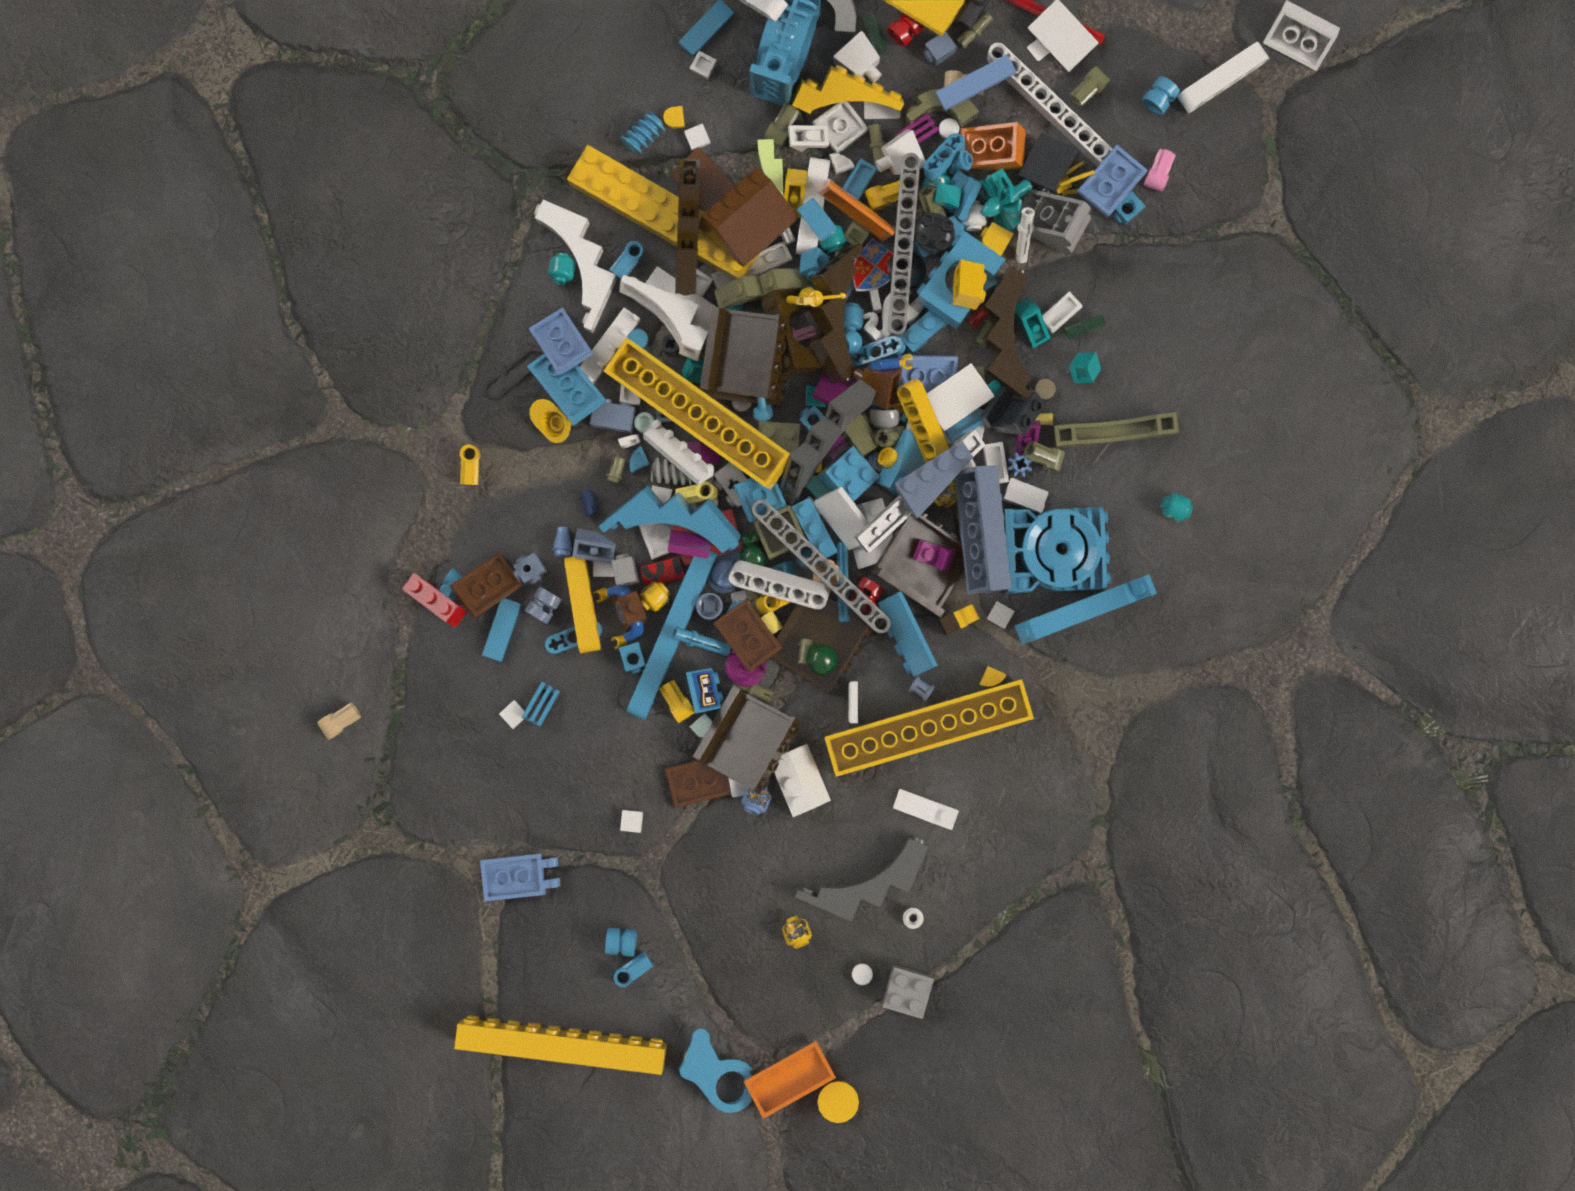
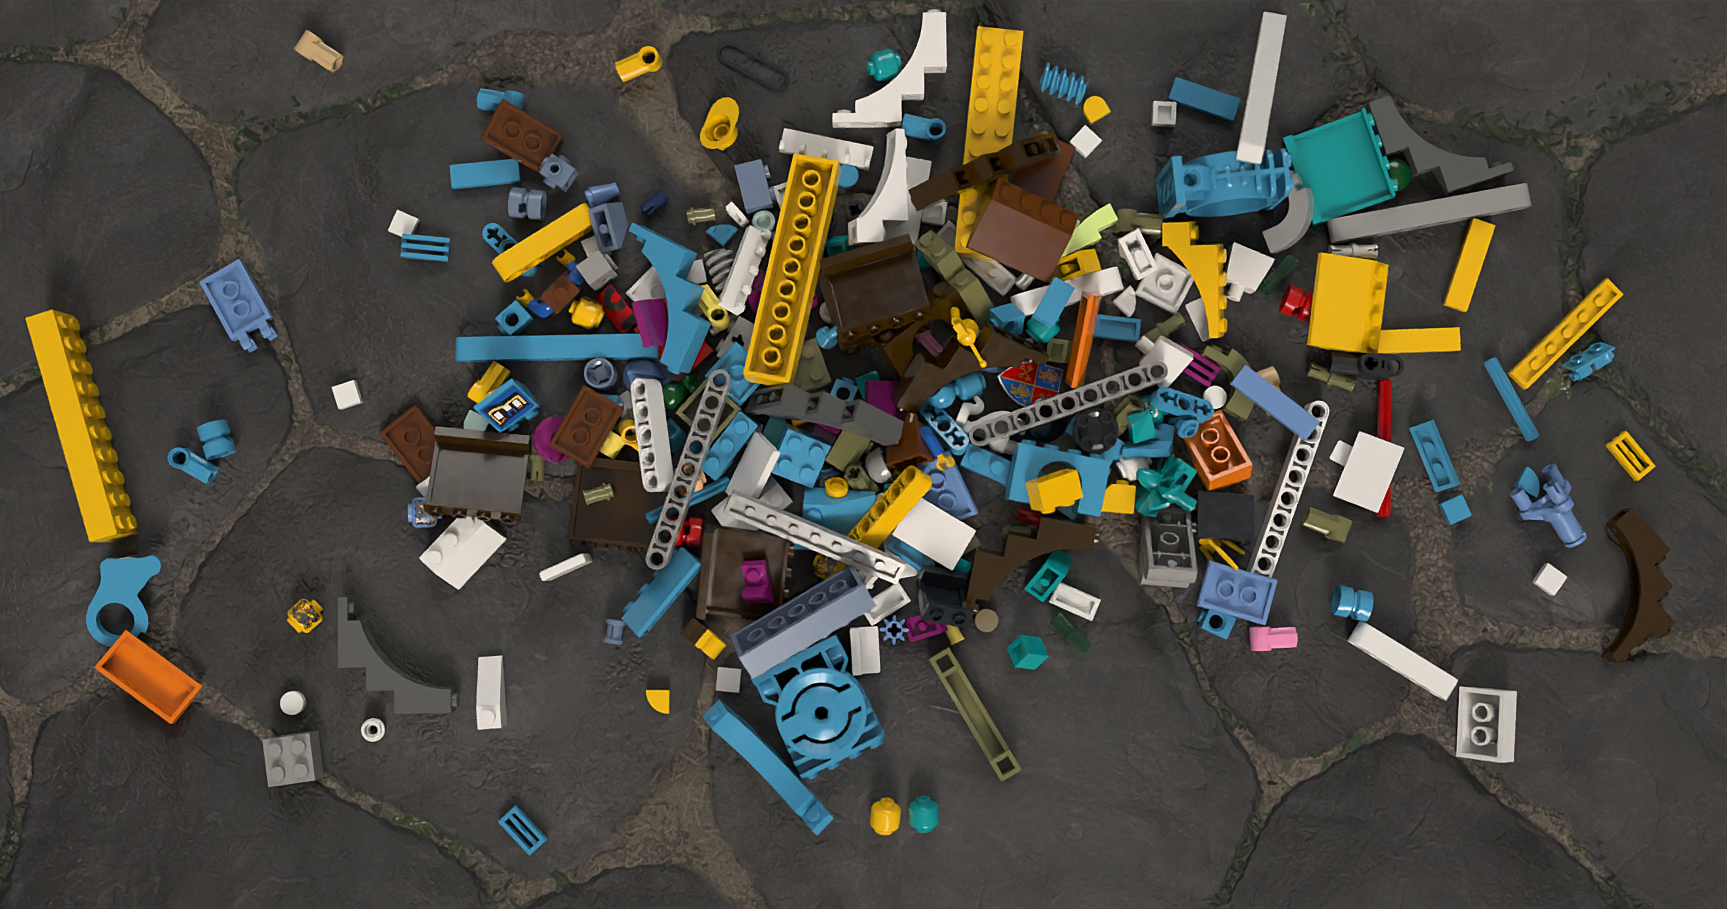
camera: 60 degrees right, 0 degrees up
arch [402,573,468,628] -> none
dark azure plate [527,354,606,426] -> none
medium blue tile [528,307,593,376] -> none
dark azure pin [671,626,731,656] -> none
dark green hair [806,643,837,676] -> none
yellow tile [818,1080,859,1123] -> none
yellow brick [824,679,1034,777] -> none
yellow piece [865,181,906,211] -> none
white tile [869,289,882,314] -> none
sand blue wing [894,441,973,519] -> none
sand blue brick [924,31,957,66] -> none
white pin [1014,207,1035,263] -> none
olive piece [1024,441,1065,472] -> none
none -> dark azure tile [498,804,548,856]
none -> yellow head [869,798,901,835]

